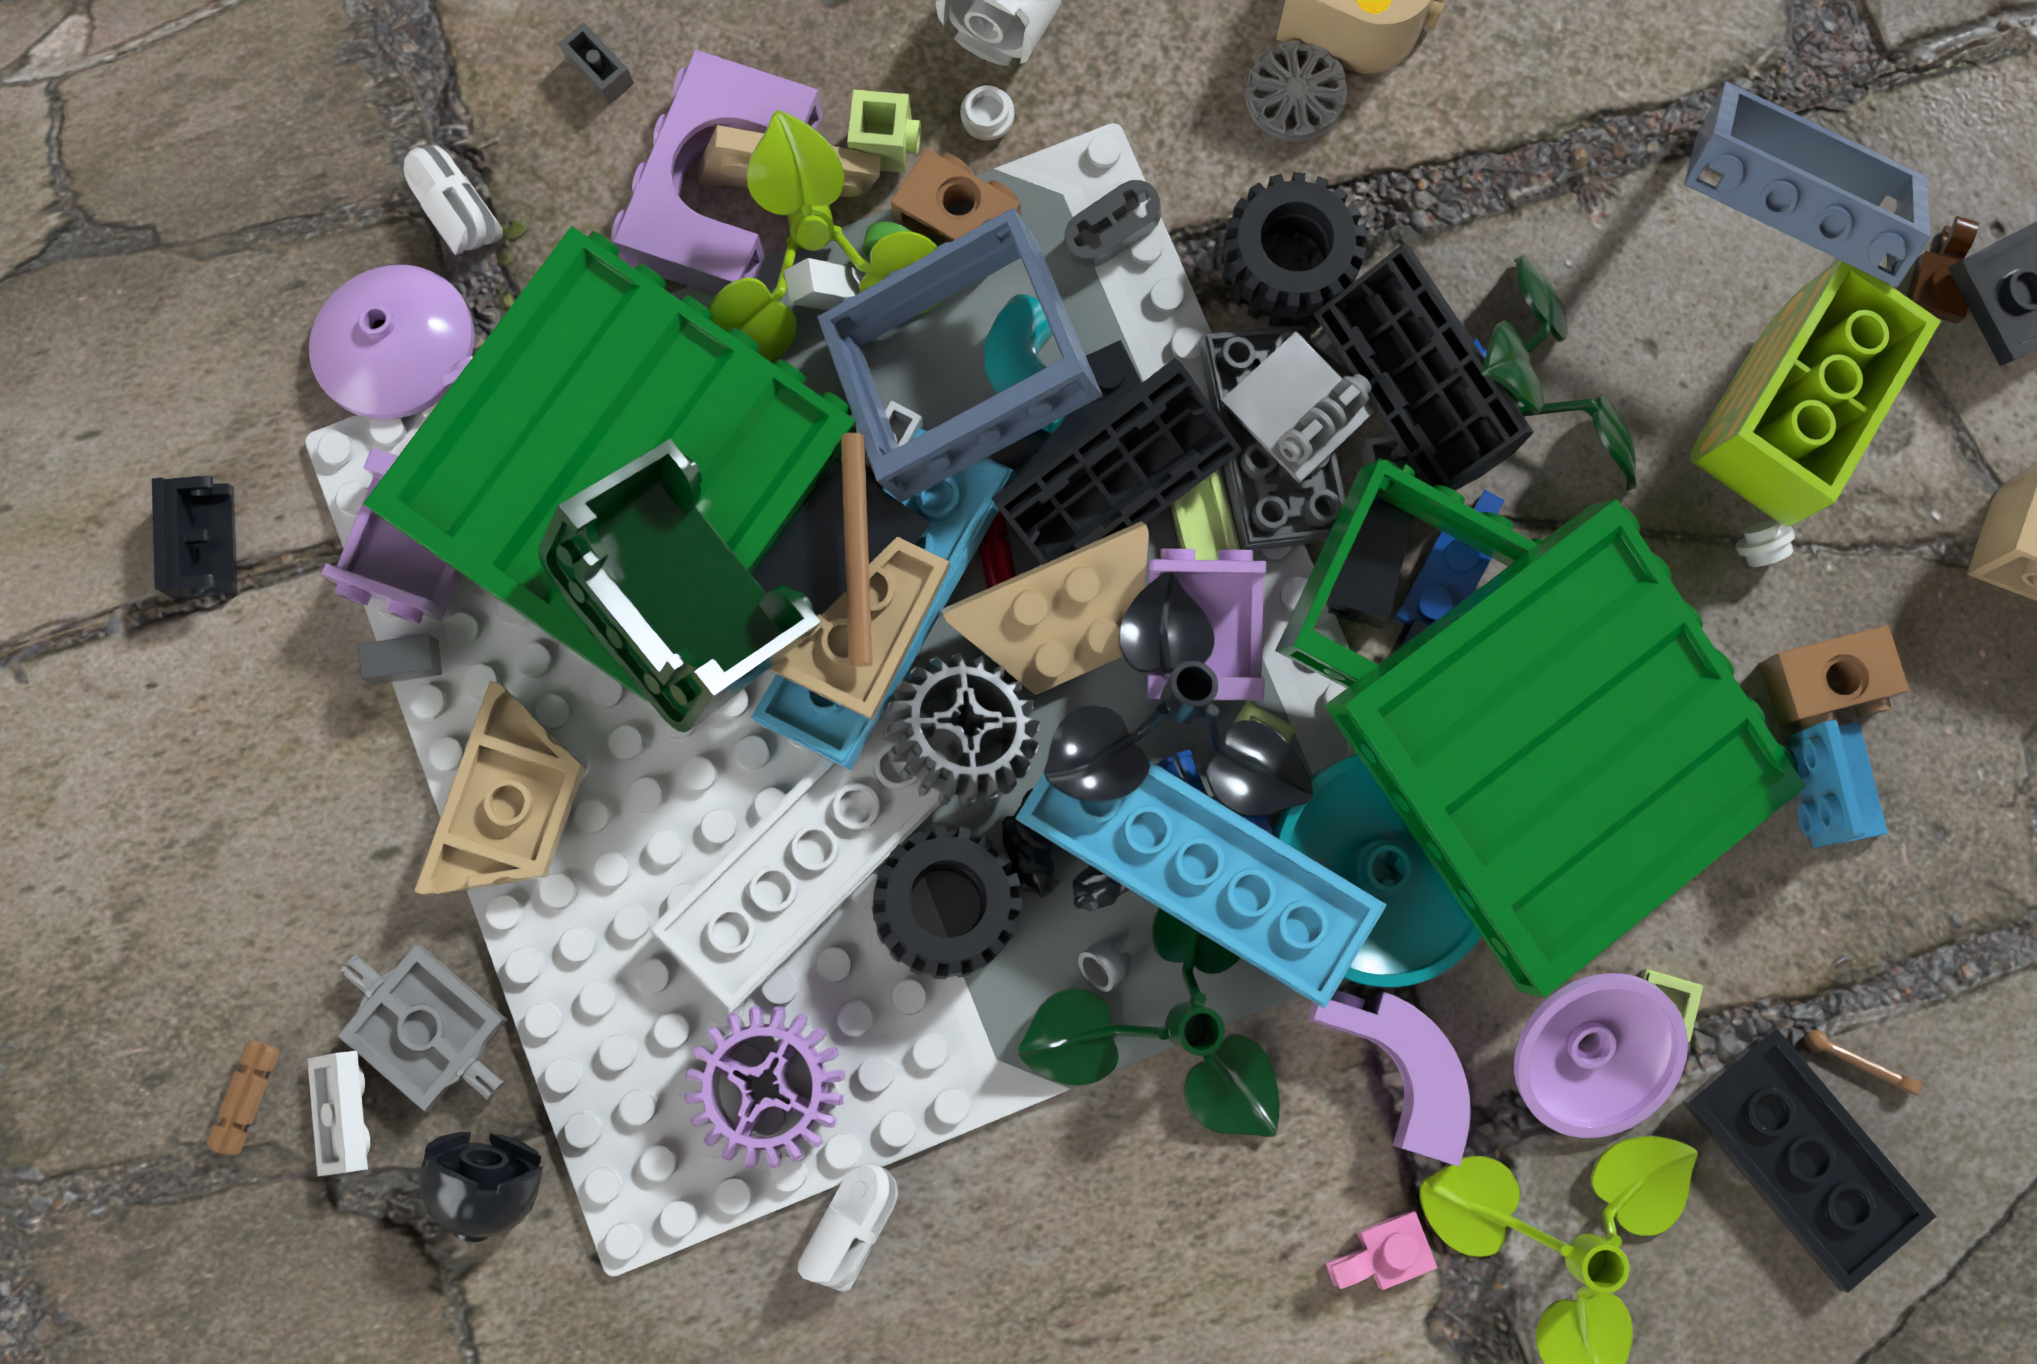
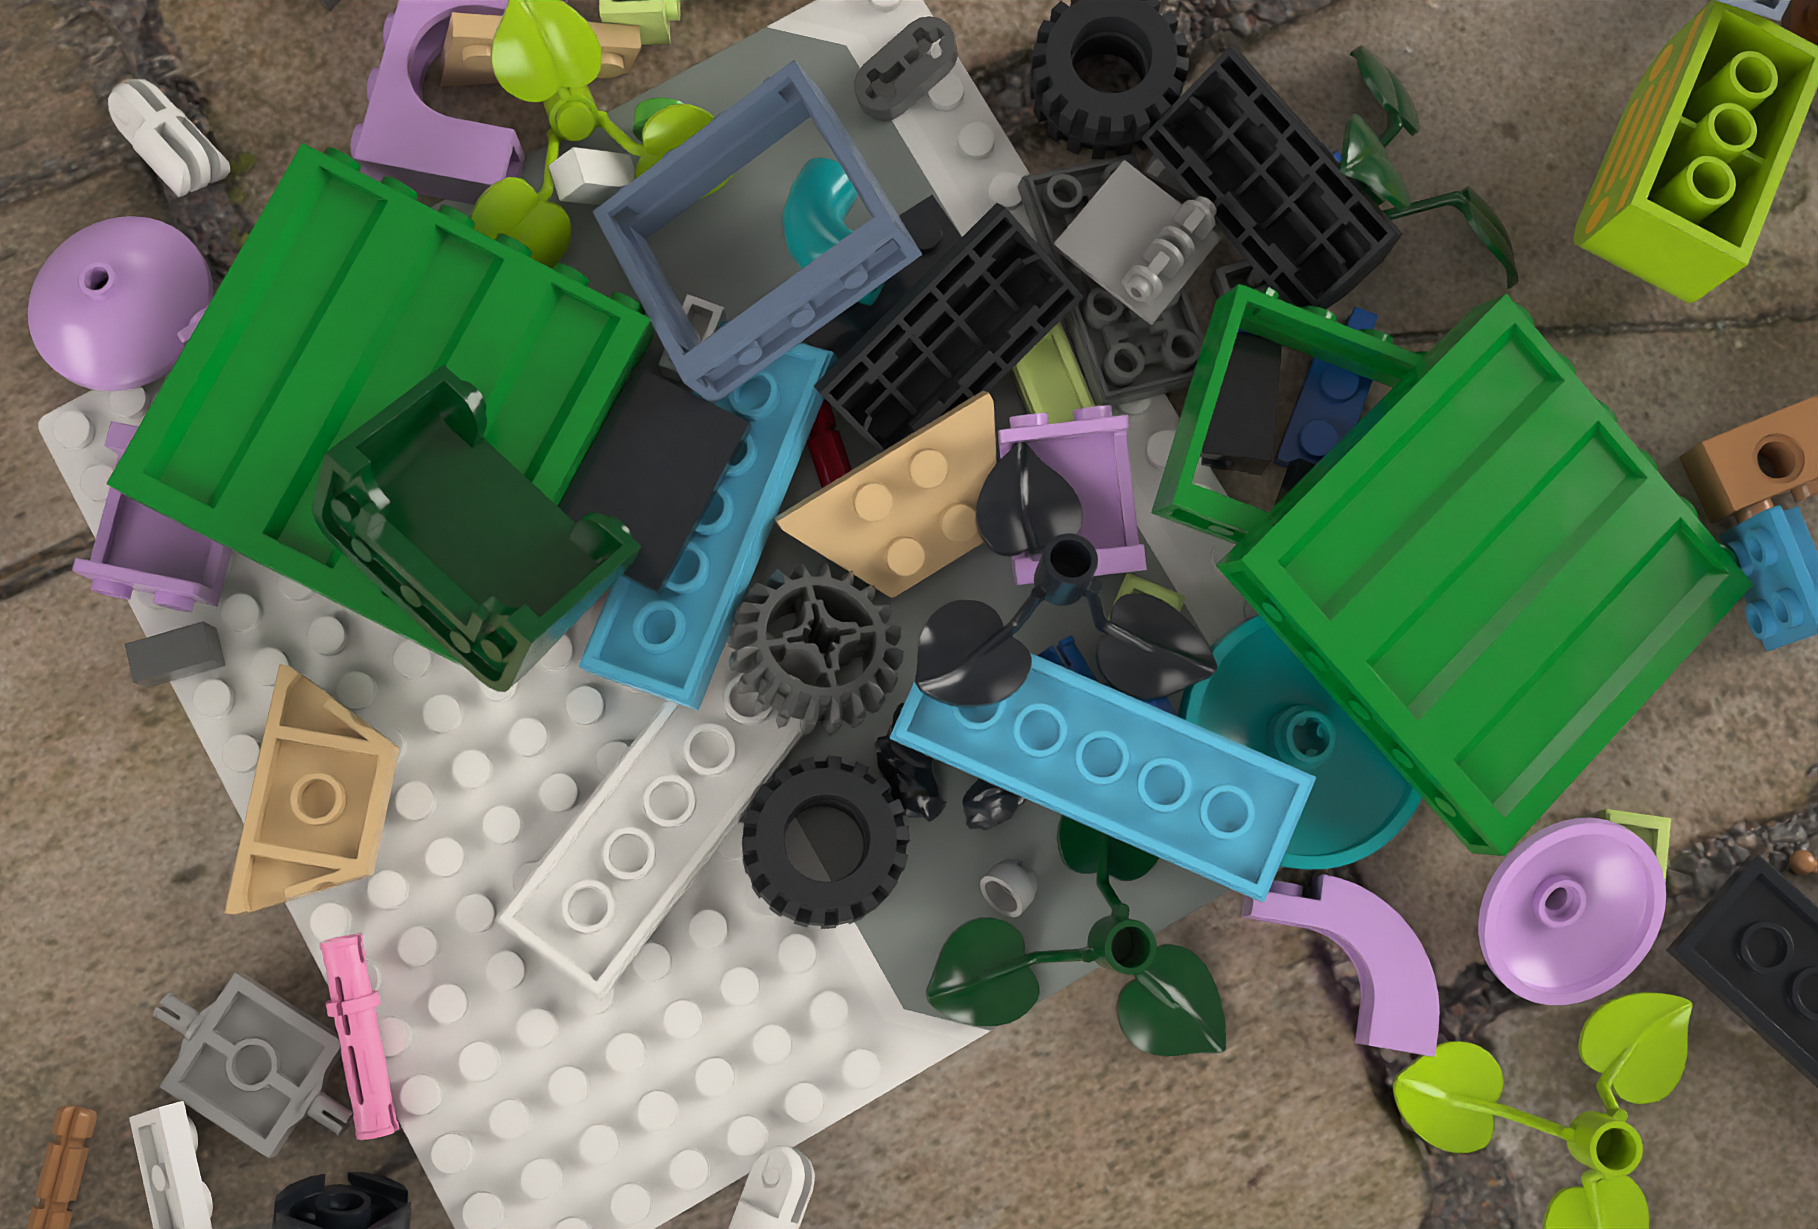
camera: 10 degrees left, 0 degrees up
lavender gear [684,1006,845,1168] -> none
tan wing [768,537,951,721] -> none
medium nougat bar [841,433,873,667] -> none
medium nougat brick [891,148,1021,246] -> none
bright pink plate [1325,1210,1438,1290] -> none
white plate [1736,520,1795,567] -> none
none -> bright pink pin [319,933,399,1140]

